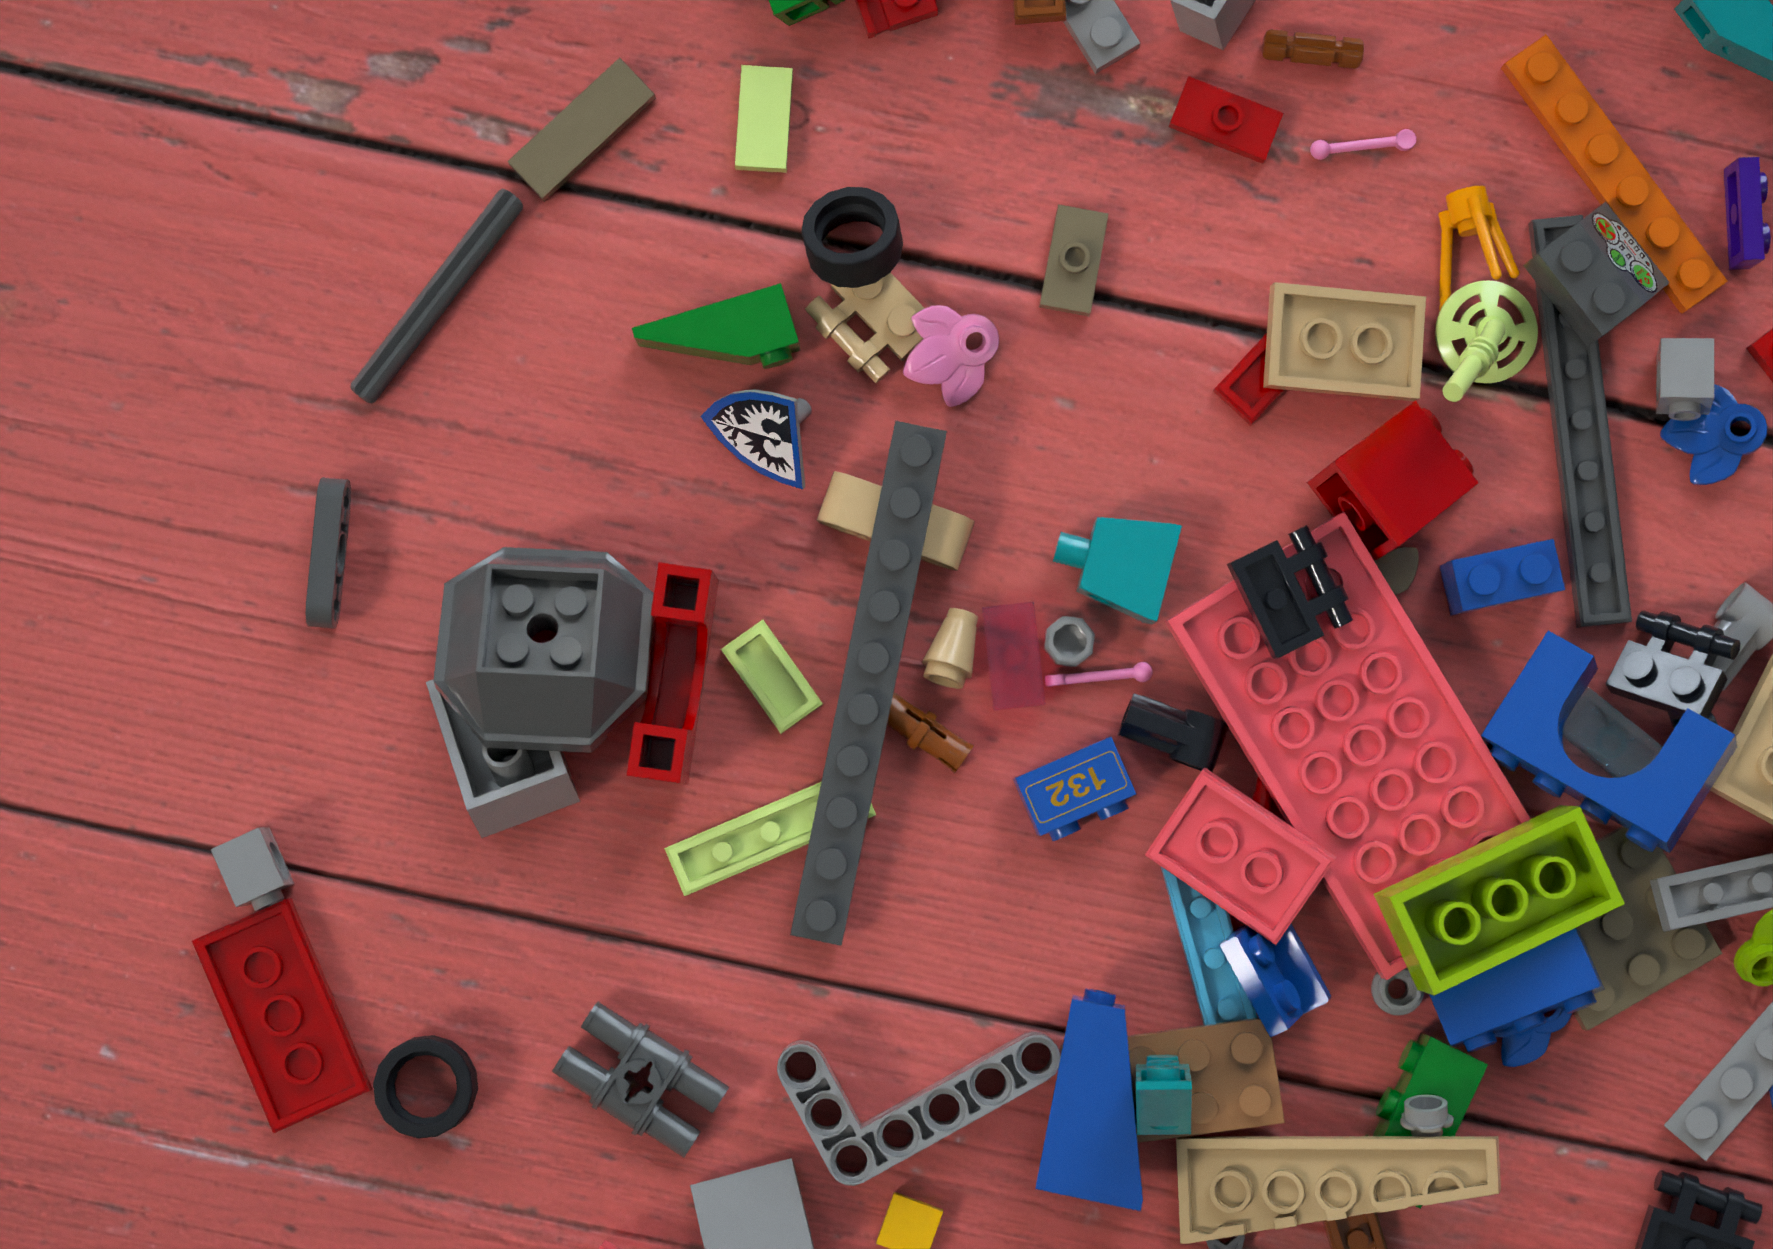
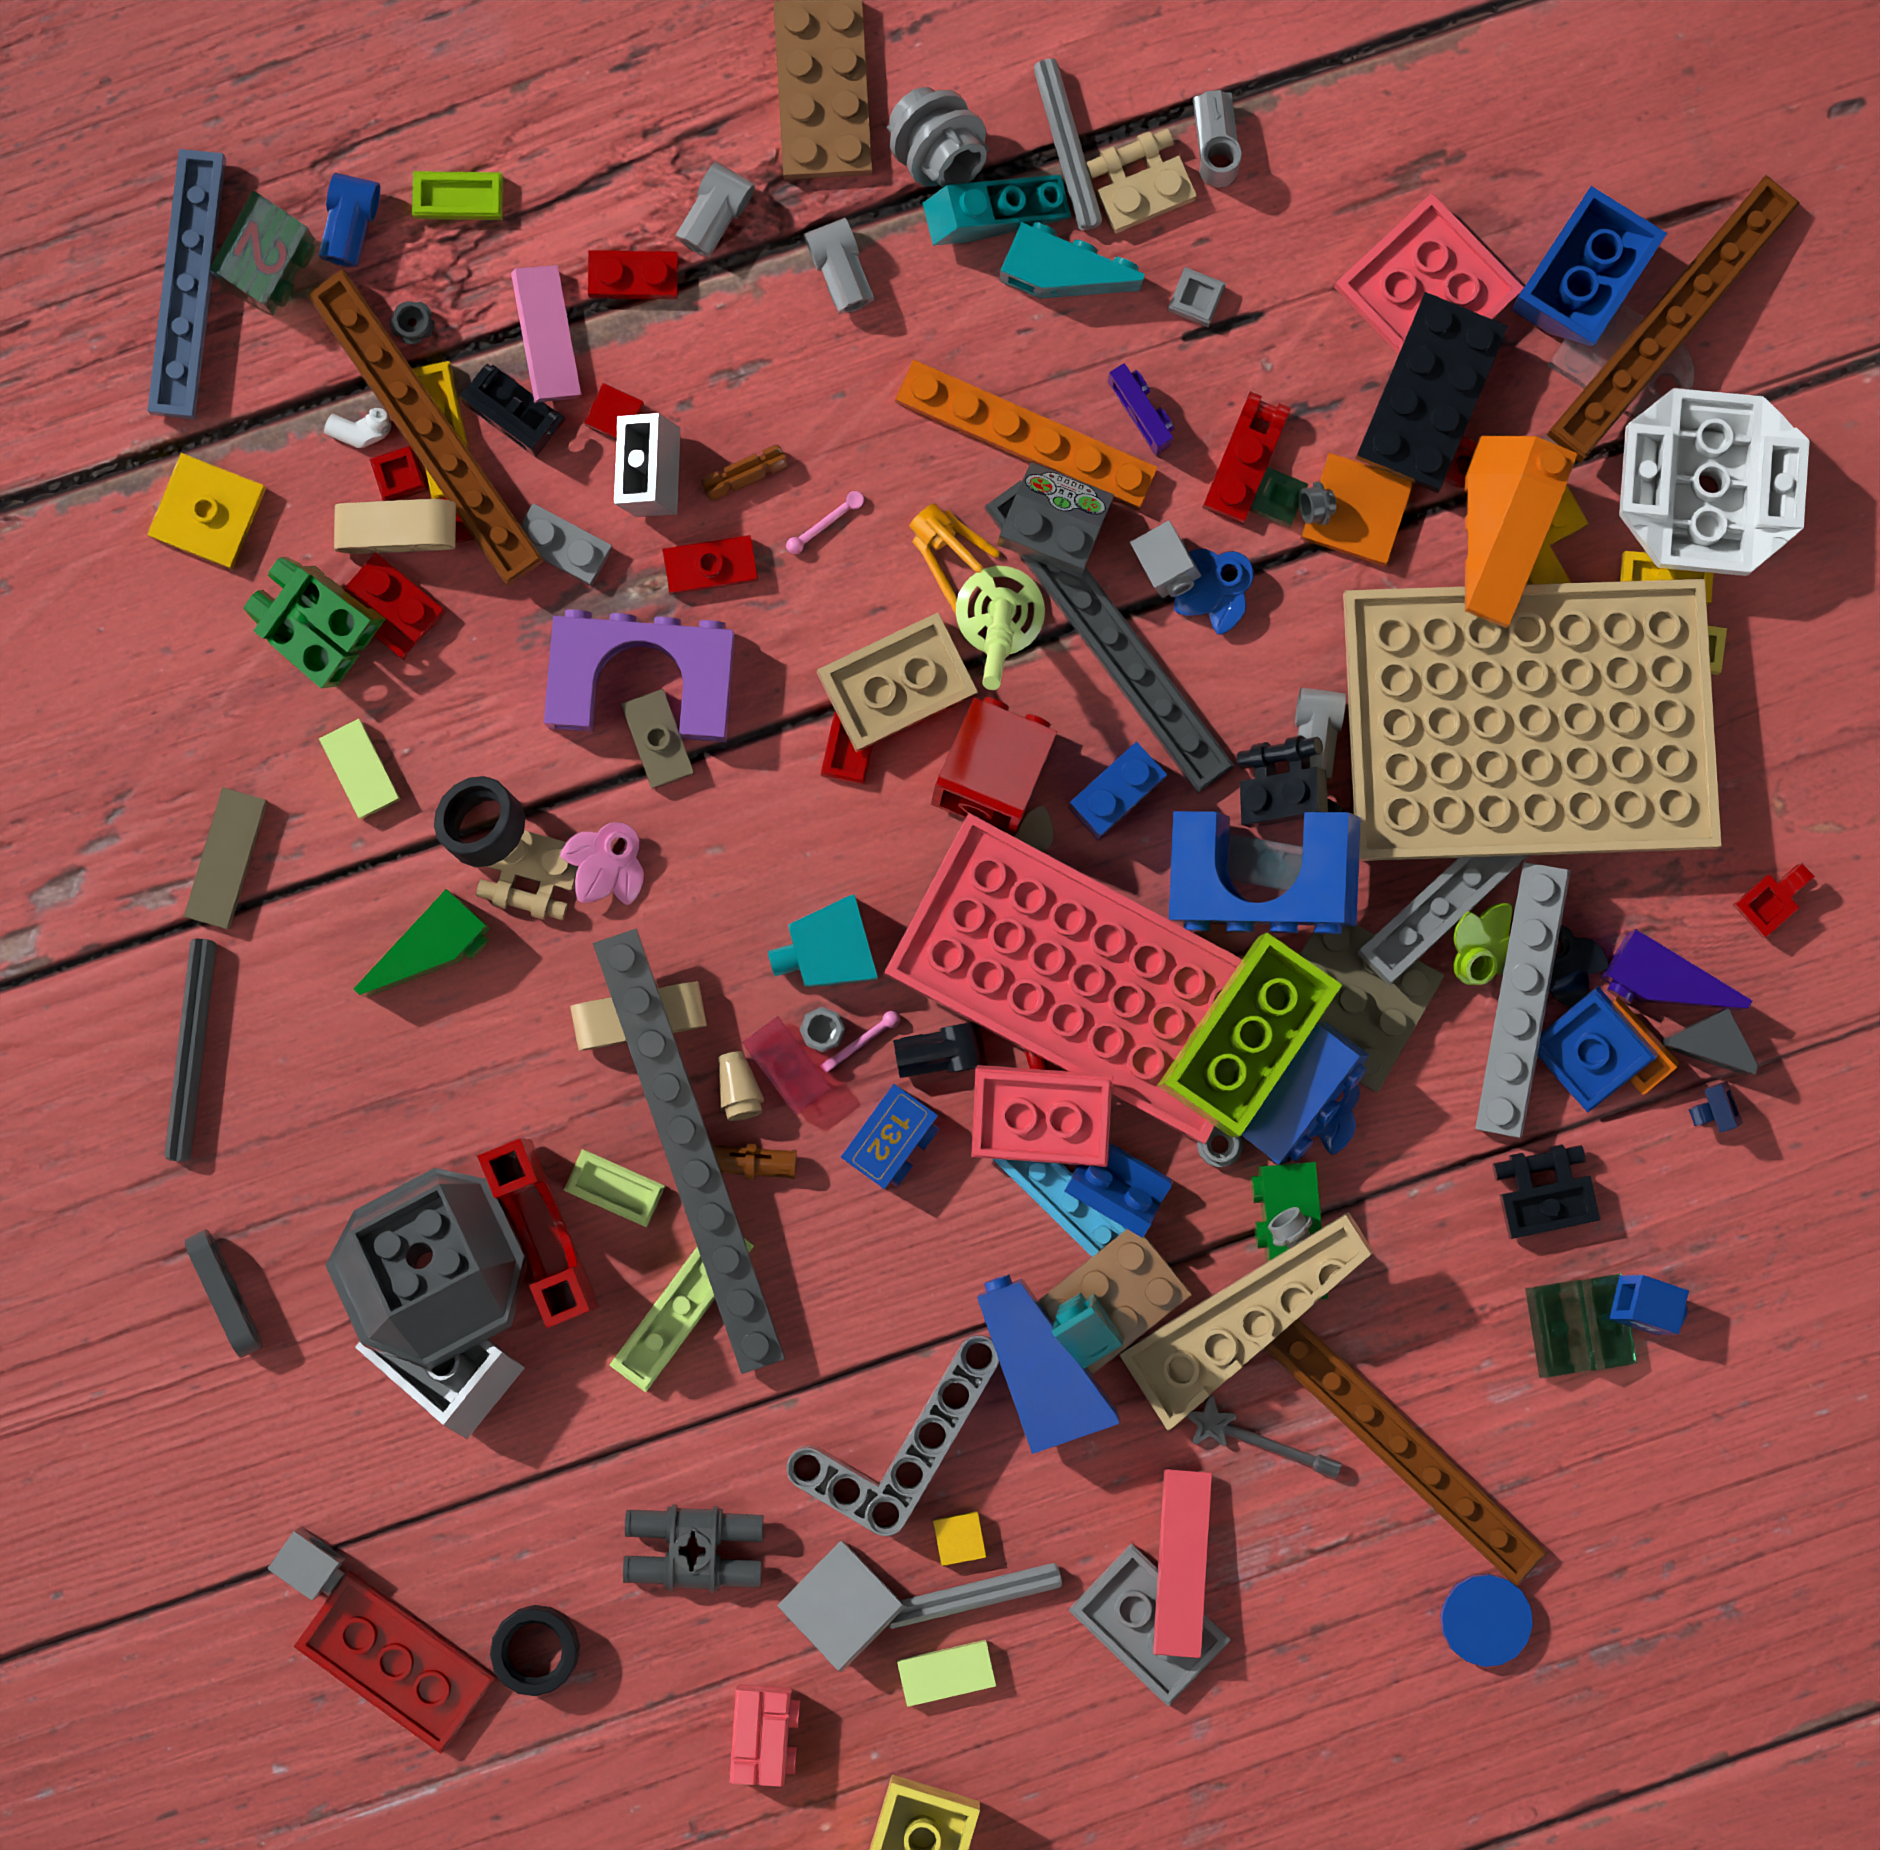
camera: 30 degrees left, 0 degrees up
shield [700,389,812,490] -> none
black plate [1227,525,1353,659] -> none
none -> medium lavender arch [544,610,735,743]

